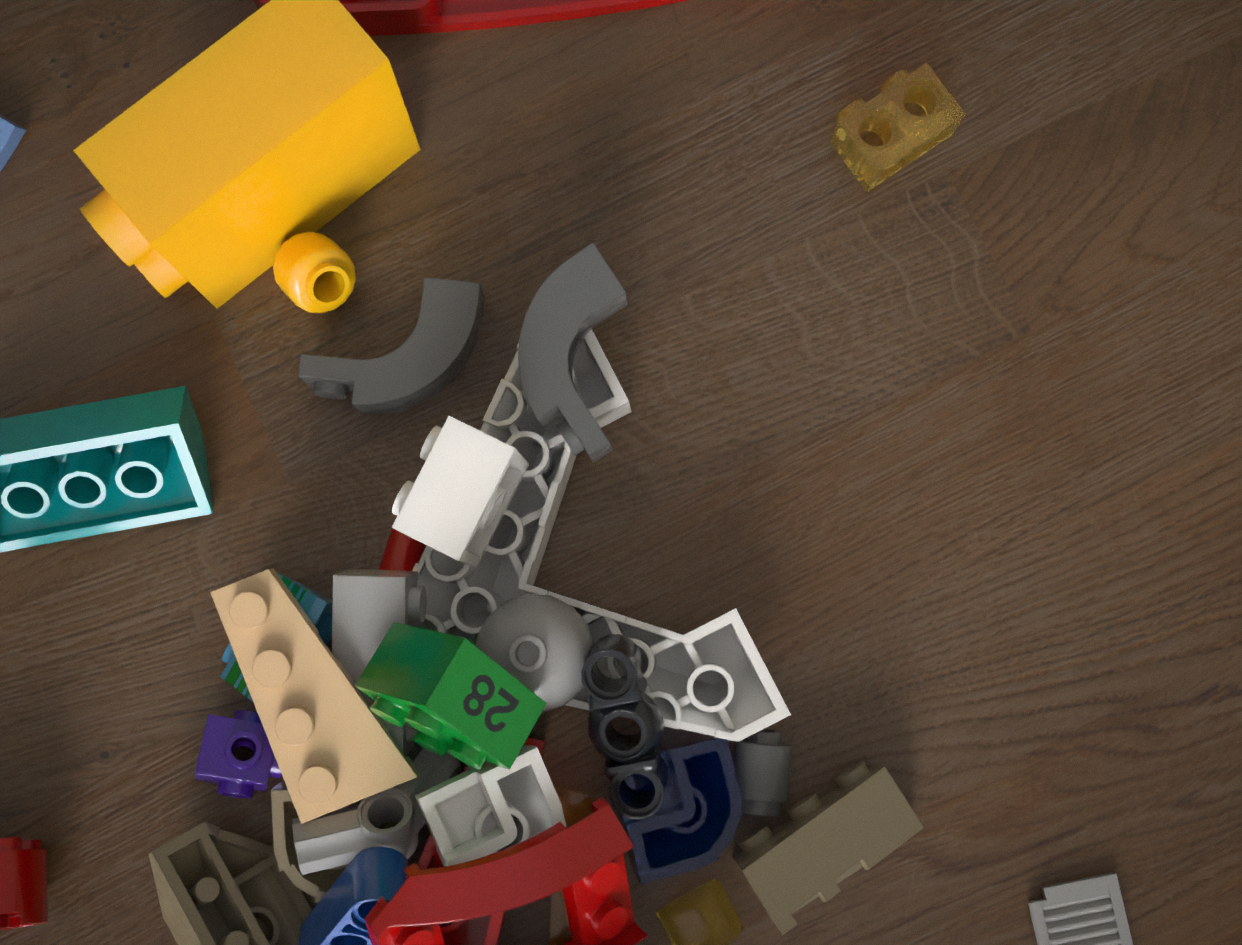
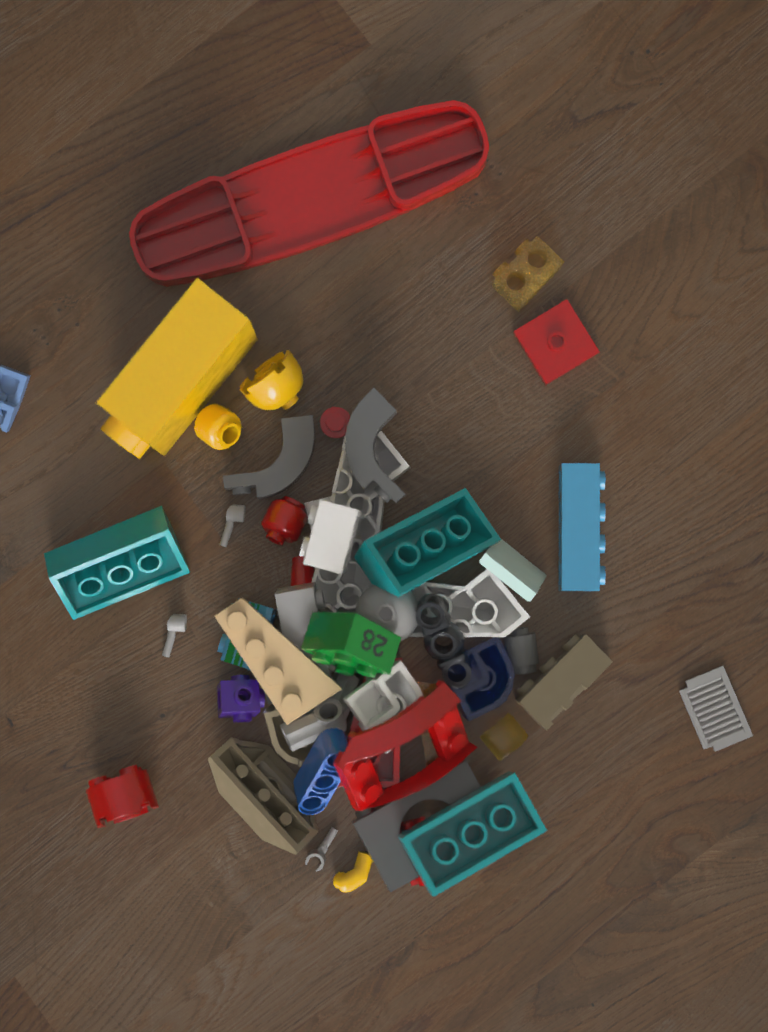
camera: 10 degrees left, 5 degrees up
none -> light grey hand [162,614,187,657]
none -> light grey hand [219,504,246,547]
none -> yellow cylinder [240,350,303,410]
none -> red head [261,496,308,546]
none -> red plate [320,407,350,439]
none -> teal slope [354,488,501,597]
none -> light aqua tile [479,539,547,602]
none -> red plate [513,299,600,386]
none -> dark azure brick [558,463,606,591]

